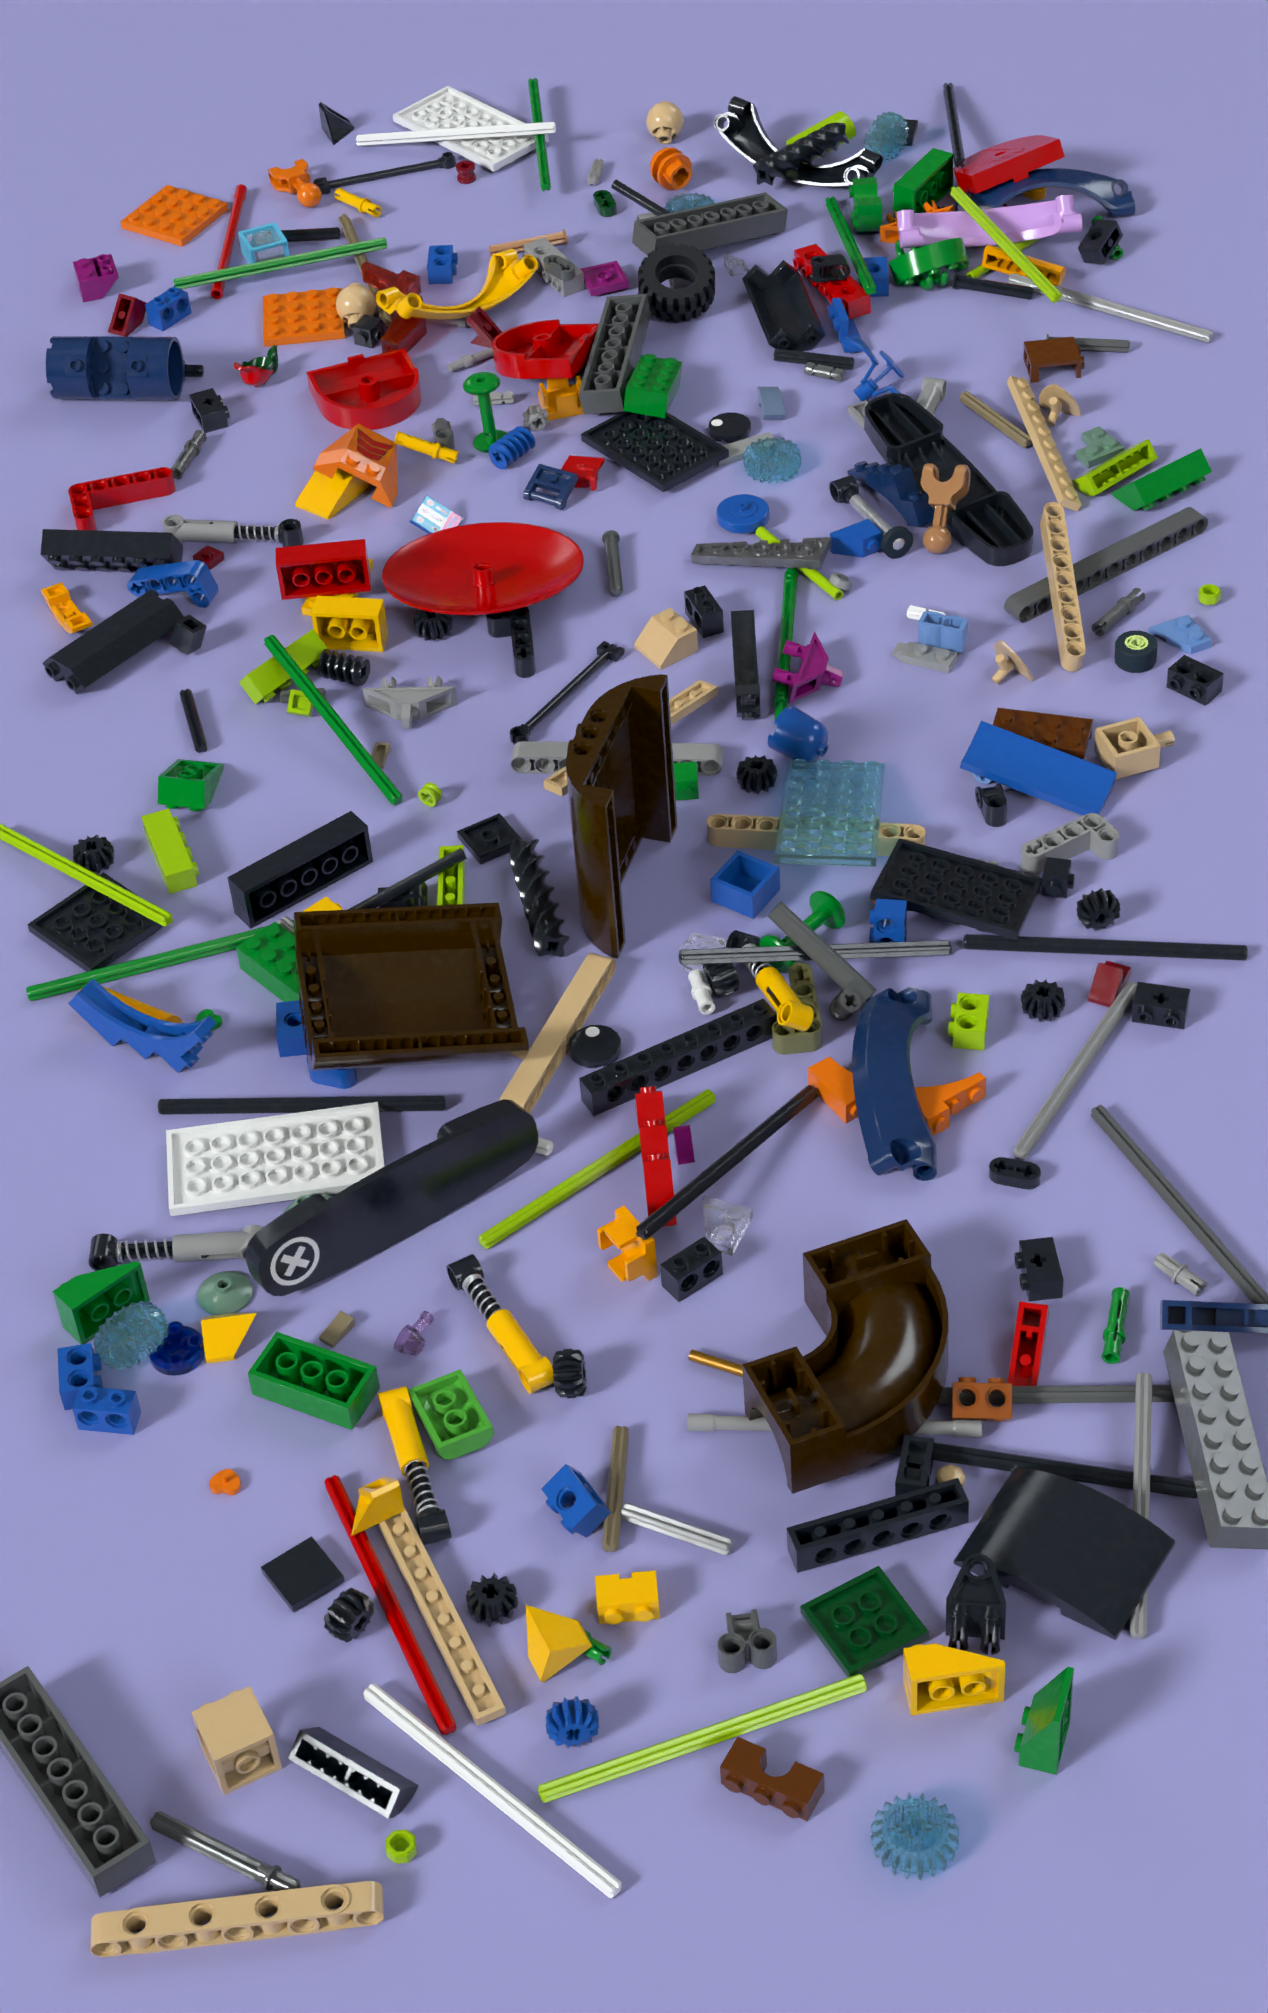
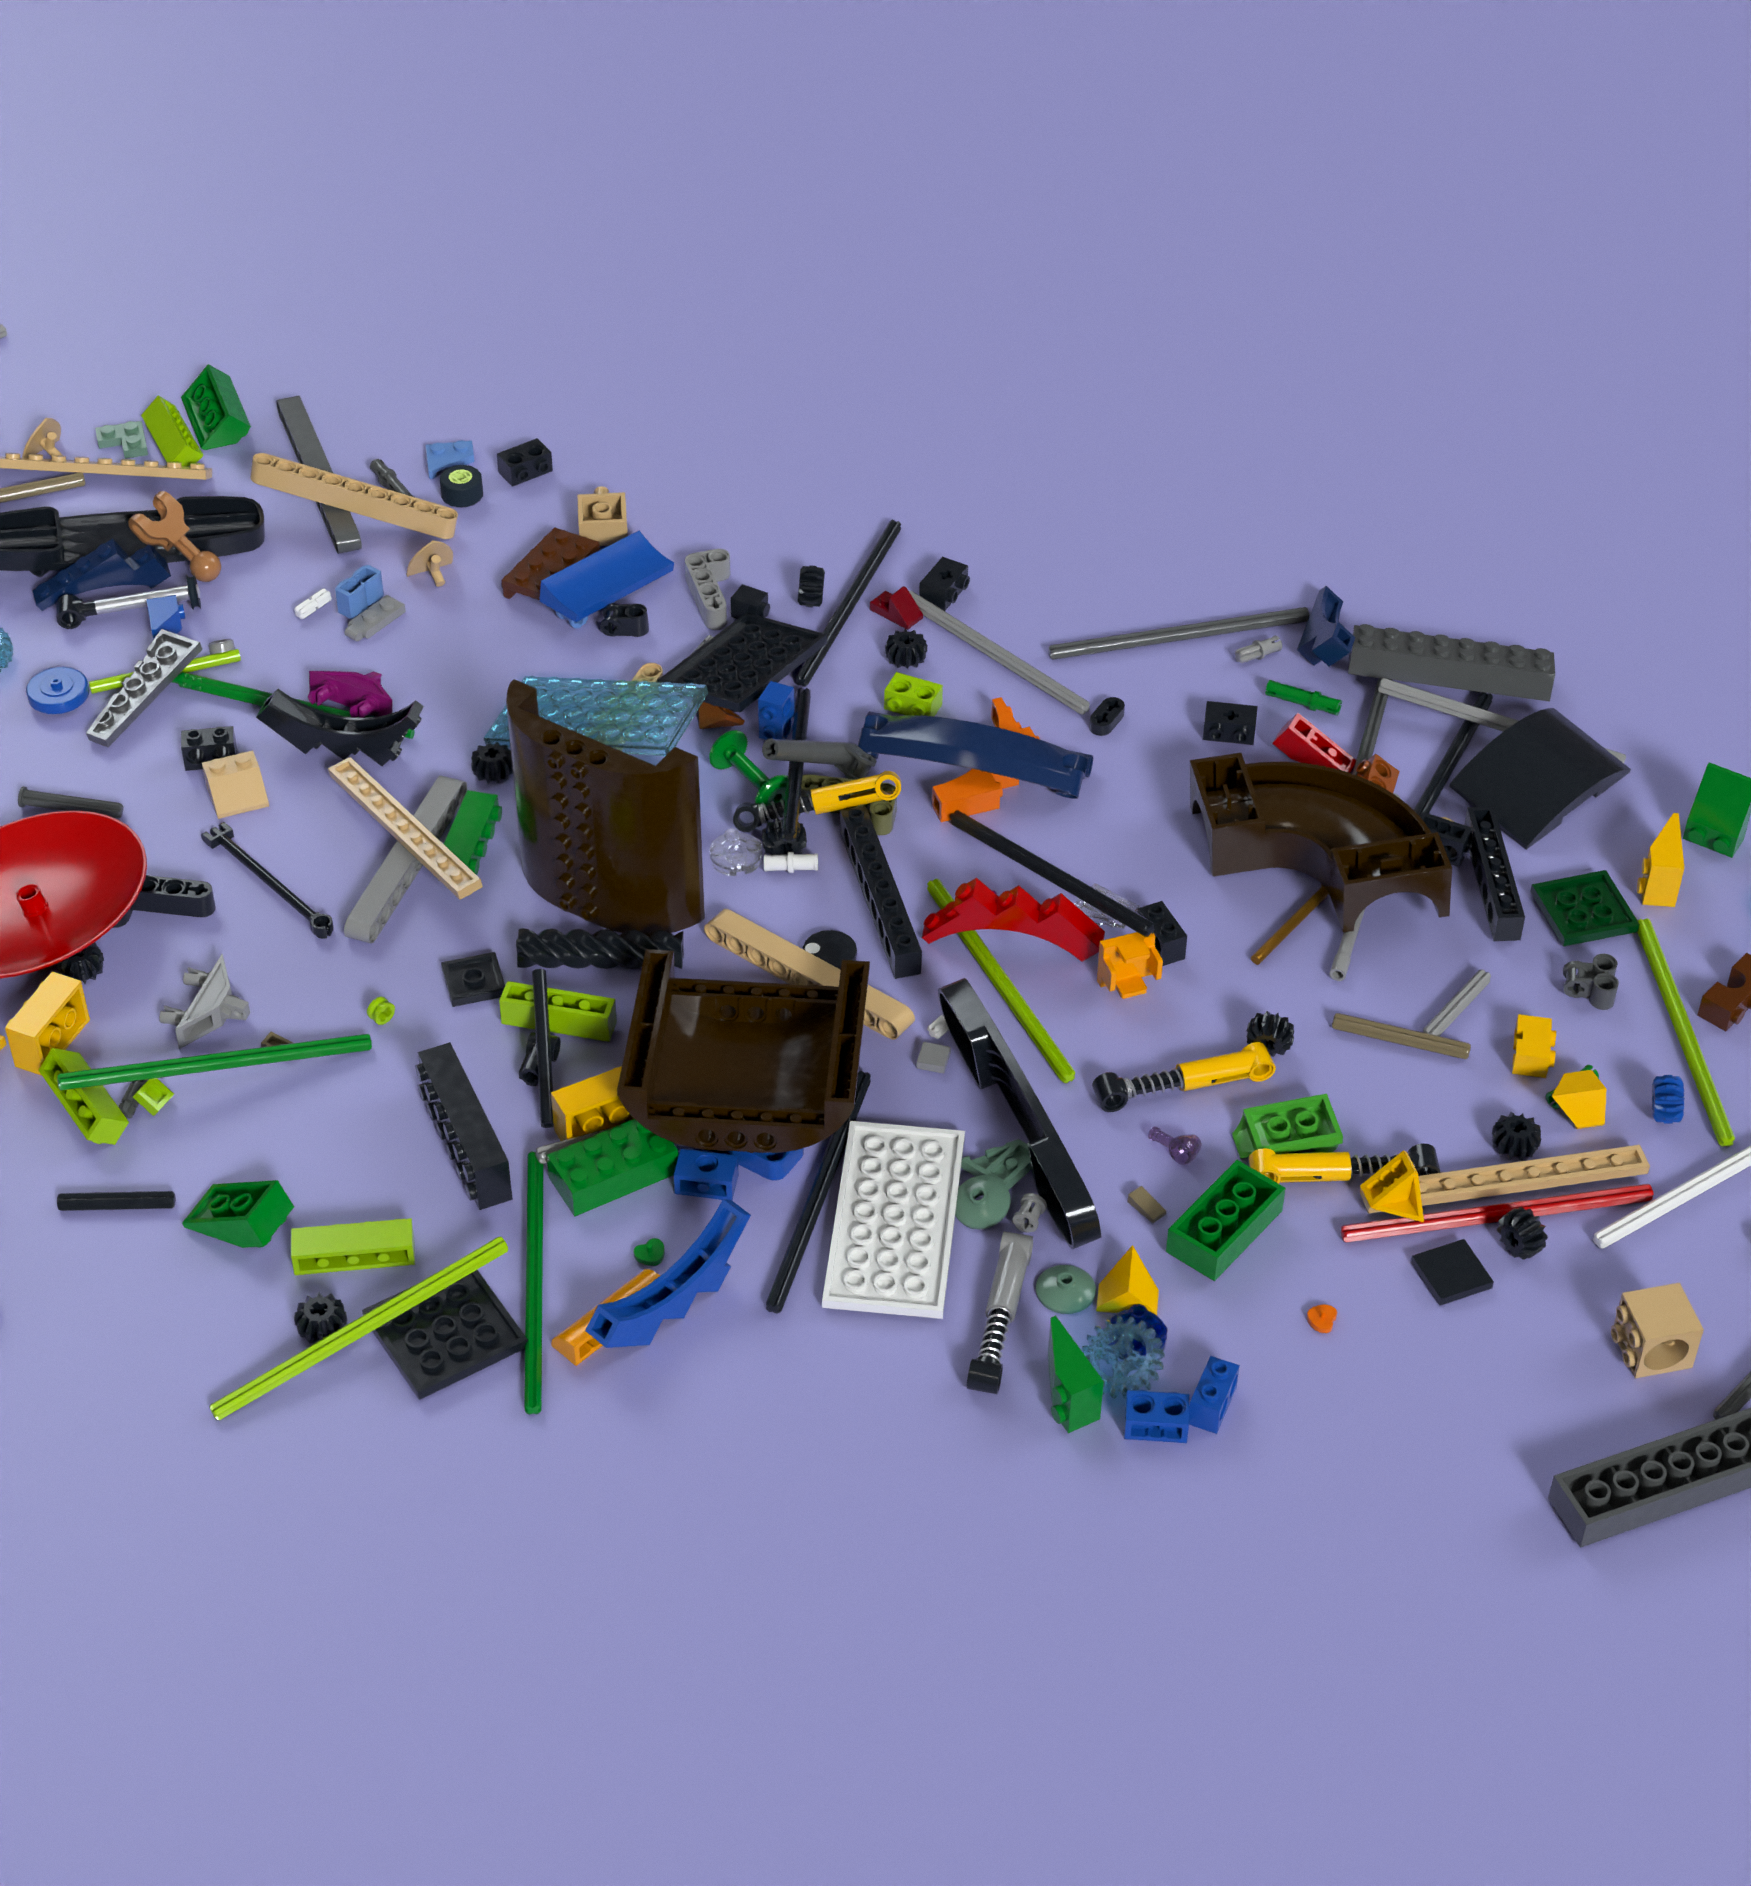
camera: 80 degrees left, 0 degrees up
black brick [288,1727,419,1819] -> none
black piece [319,649,370,686] -> none
blue brick [541,1464,612,1538] -> none
blue cylinder [768,706,829,764] -> none
black piece [946,1554,1006,1655] -> none
lime tile [1198,584,1221,605] -> none

